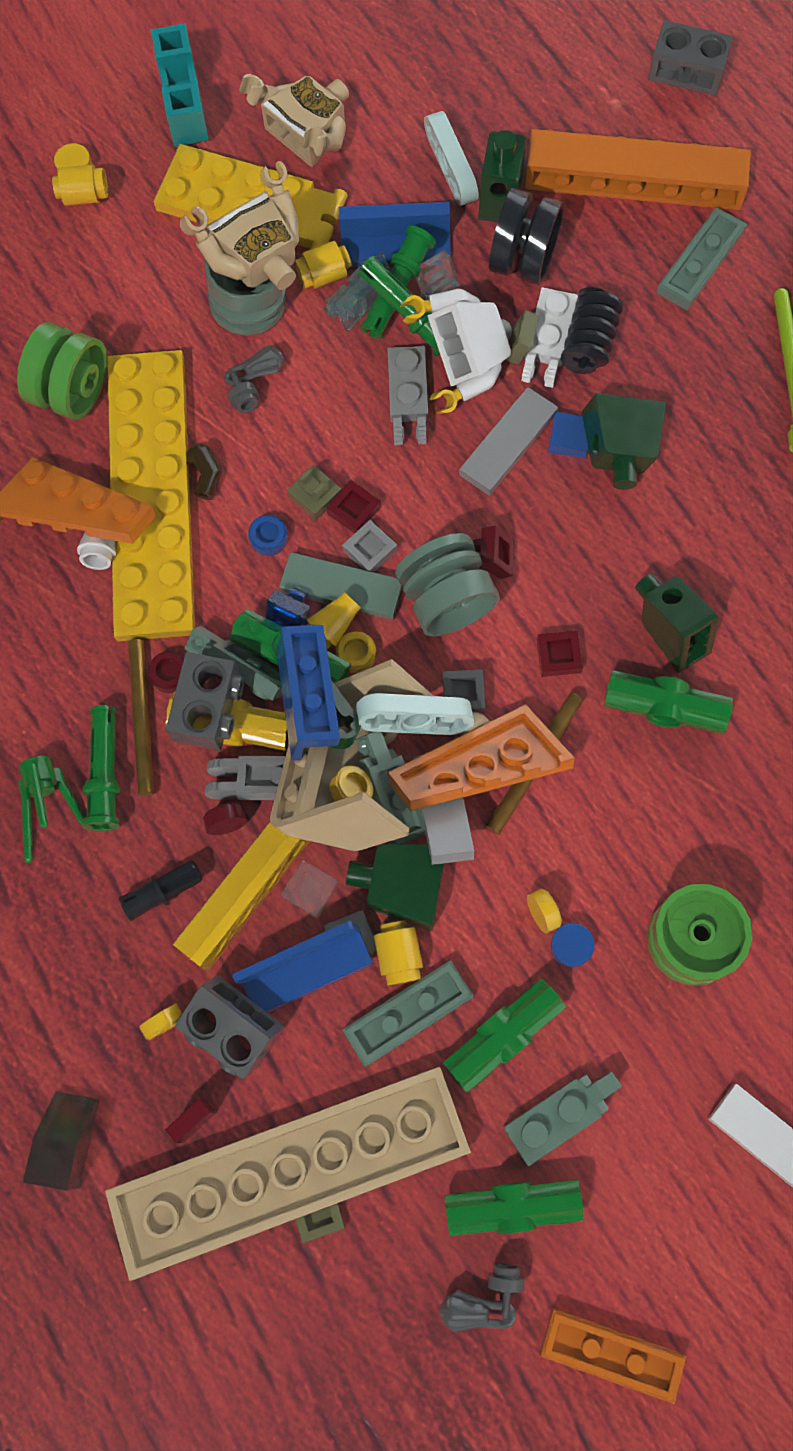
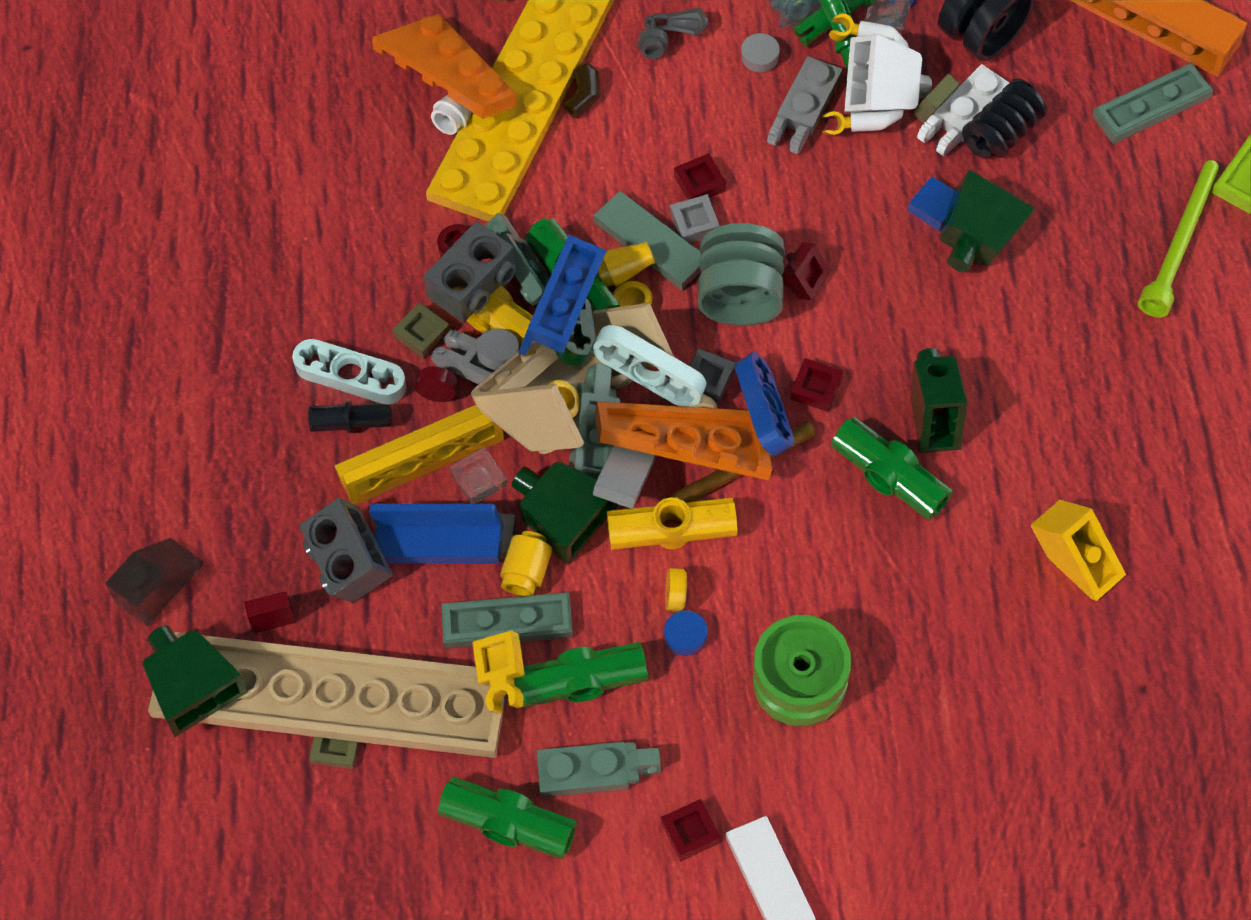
camera: 25 degrees right, 10 degrees down
green plant [18,756,86,863] -> none
green pin [82,705,120,831] -> none
pearl gold bar [128,639,155,797] -> none
yellow tile [139,1004,182,1041] -> none
blue tile [248,515,288,556] -> none
clear blue tile [265,586,310,627] -> none
olive tile [287,465,342,521] -> none
dark grey piece [439,1263,525,1333] -> none
light grey tile [459,387,558,496] -> none
none -> dark green torso [142,625,247,737]
none -> light aqua beam [292,339,407,404]
none -> olive tile [392,302,451,359]
none -> yellow plate [472,630,525,714]
none -> light grey tile [477,329,519,370]
none -> yellow piece [607,498,738,550]
none -> dark red tile [661,799,721,862]
none -> blue beam [735,352,795,456]
none -> light grey tile [741,33,780,72]

